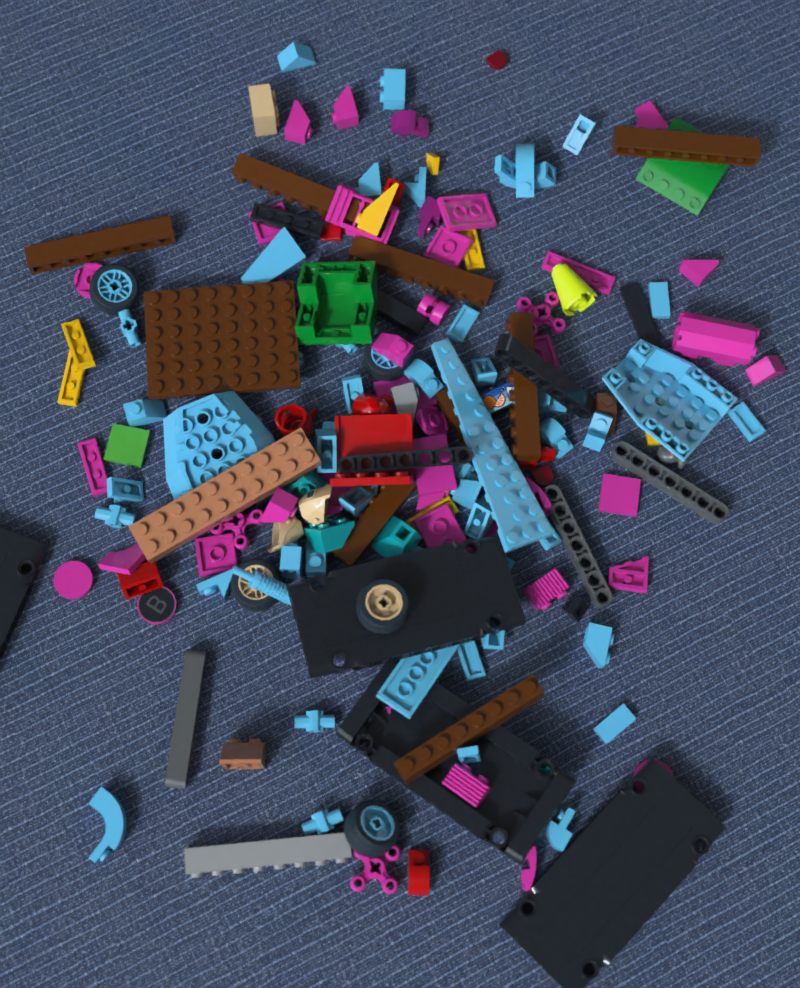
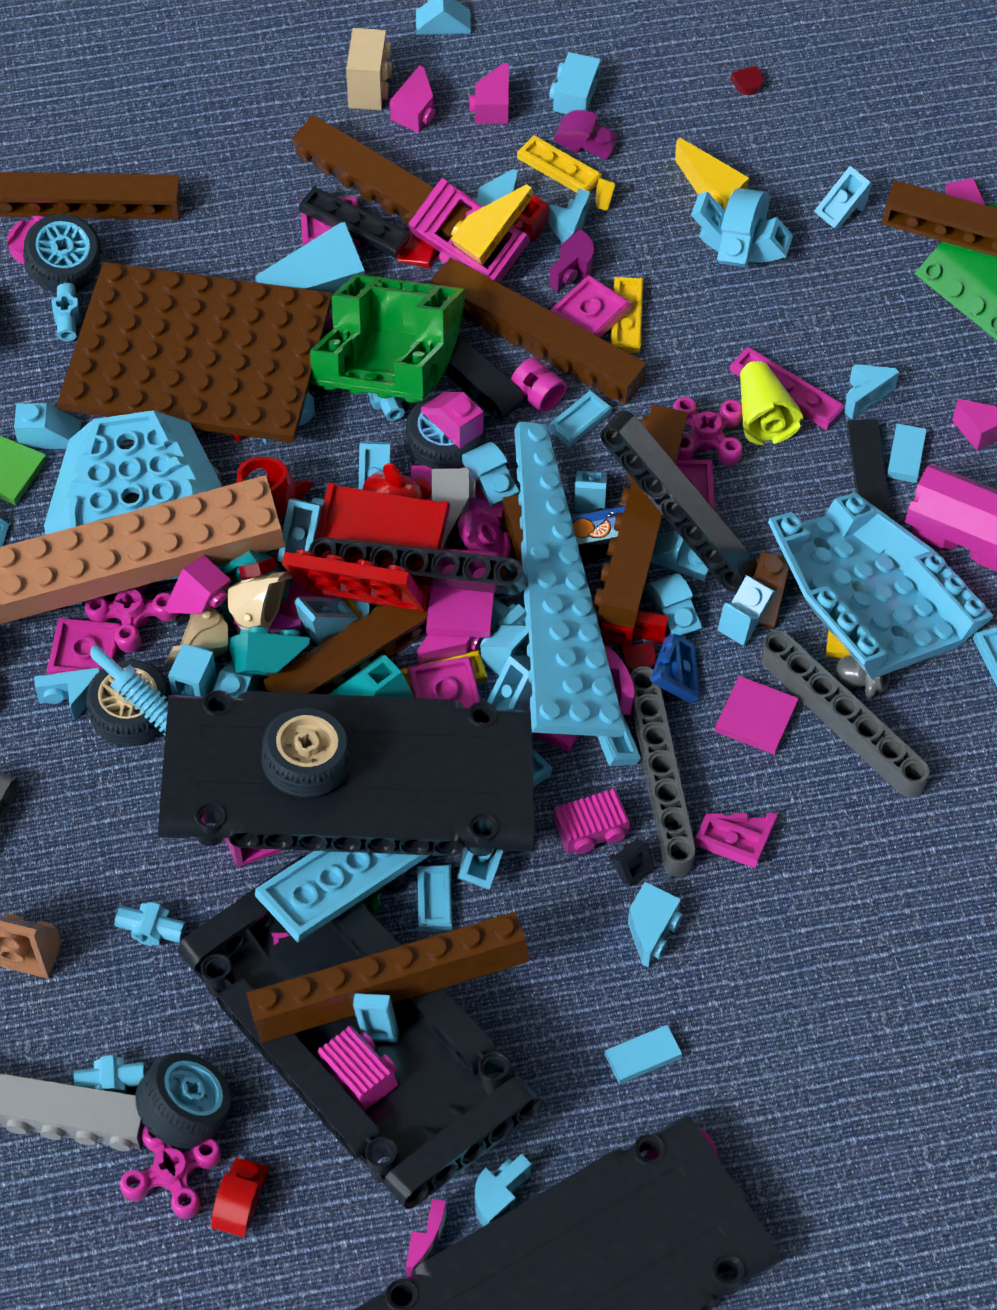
camera: 20 degrees right, 15 degrees down
dark pink tile [437,193,497,232] -> none
none -> dark red tile [238,557,278,579]
none -> yellow tile [517,135,602,193]
none -> blue wing [651,633,700,703]
none -> yellow slope [675,138,749,211]
none -> medium azure slope [844,365,899,420]

